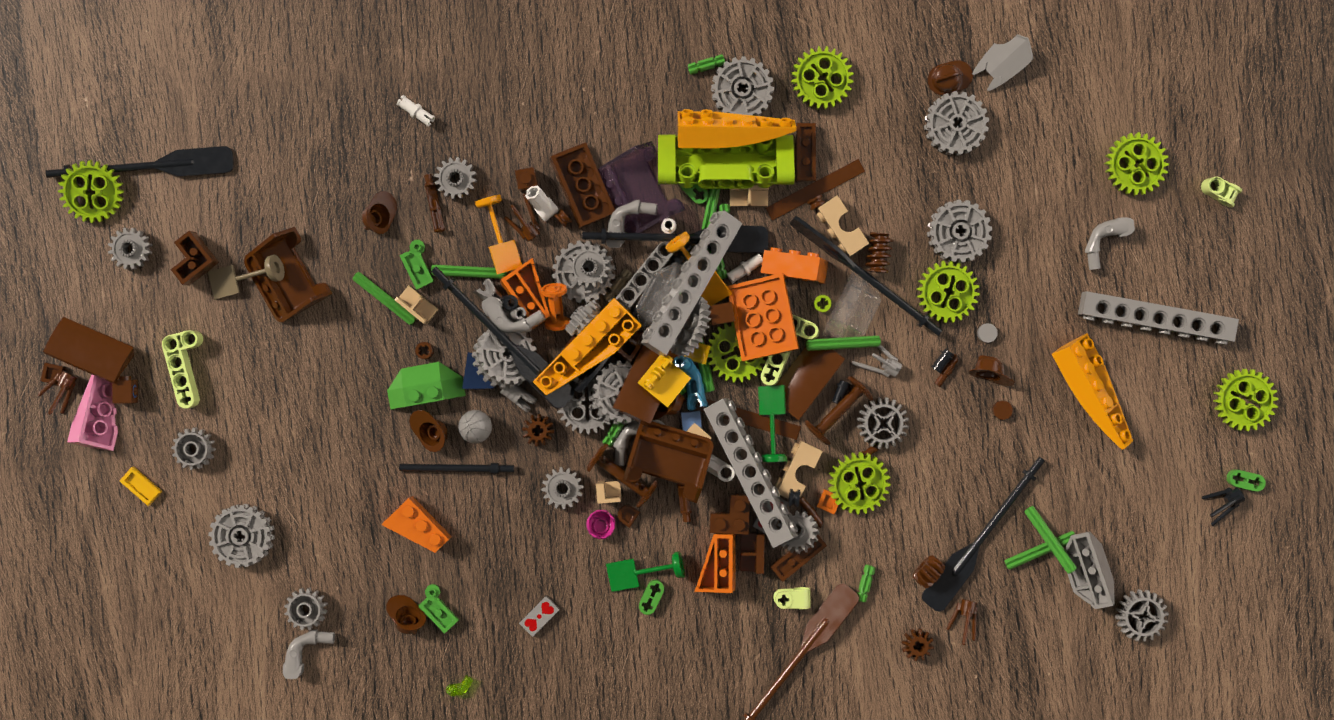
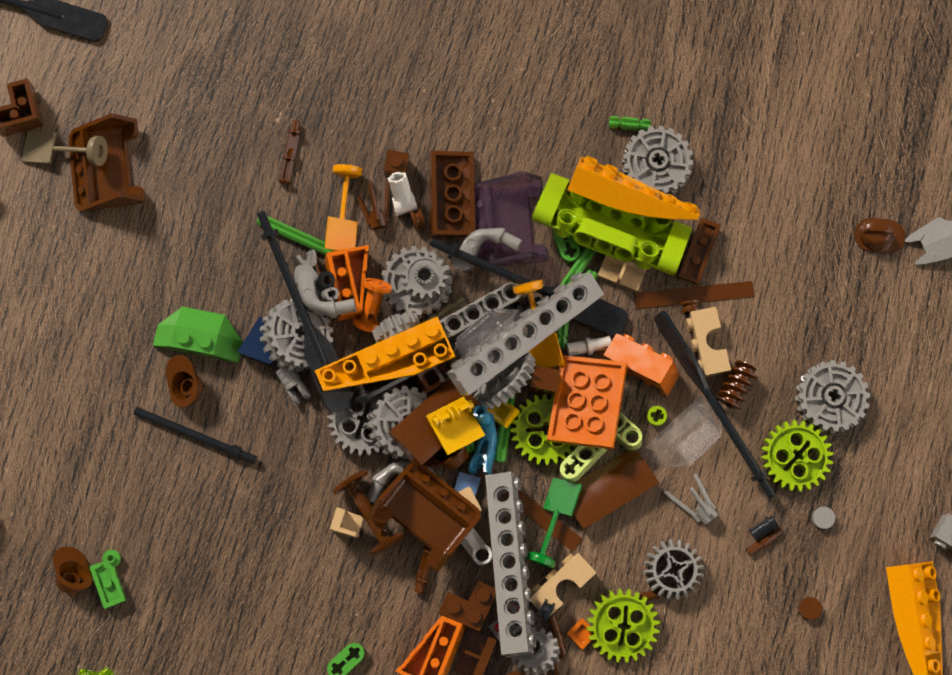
camera: 20 degrees right, 10 degrees down
bright green axle [353,272,417,325] -> none
reddish brown piece [362,191,397,234] -> none
orange wedge [381,496,452,553] -> none
tan panel [394,285,439,324] -> none
white pin [397,95,435,127] -> none
bright green hinge [399,240,435,290] -> none
reddish brown bush [415,342,434,359] -> none
light grey gear [434,157,477,200] -> none
light grey piece [458,410,492,444] -> none
light grey tile [519,595,560,637] -> none
reddish brown gear [522,414,555,447] -> none
light grey gear [541,467,584,509] -> none
dark pink hair [586,510,615,539] -> none
bright green axle [603,423,624,447] -> none
green piece [606,551,685,592] -> none
reddish brown tile [618,505,640,528] -> none
white pin [661,218,676,234] -> none
lime gear [791,46,854,110] -> none
reddish brown hose [805,376,873,445] -> none
bright green axle [806,336,881,351] -> none
black pin [832,380,851,404] -> none
light grey piece [924,91,989,156] -> none
reddish brown piece [969,355,1015,386] -> none

